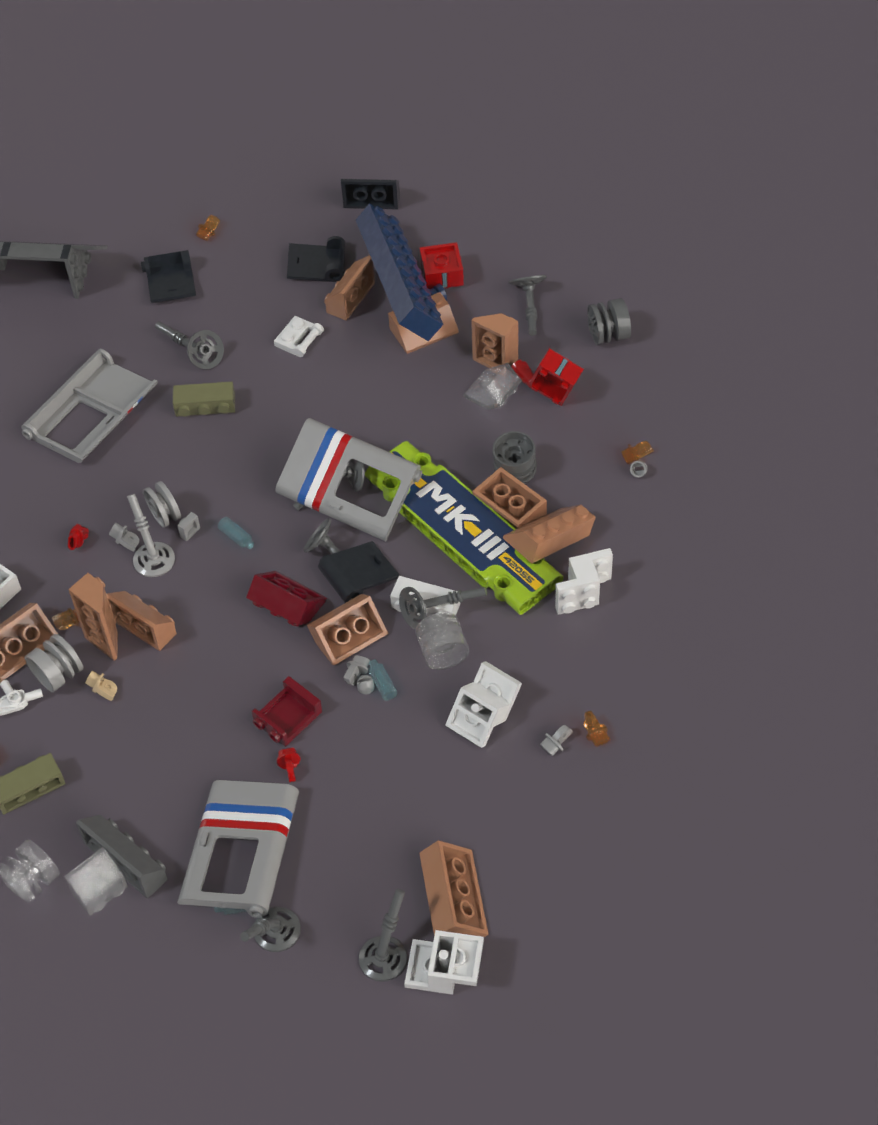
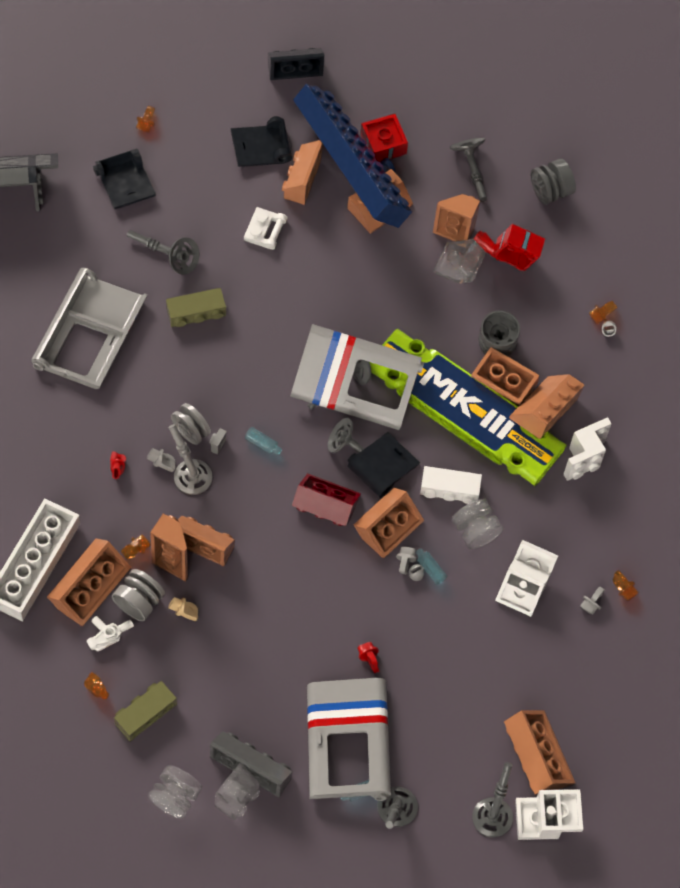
camera: 20 degrees left, 10 degrees up
dark red panel [252,676,322,747] -> none
dark grey dish [399,587,487,629] -> none

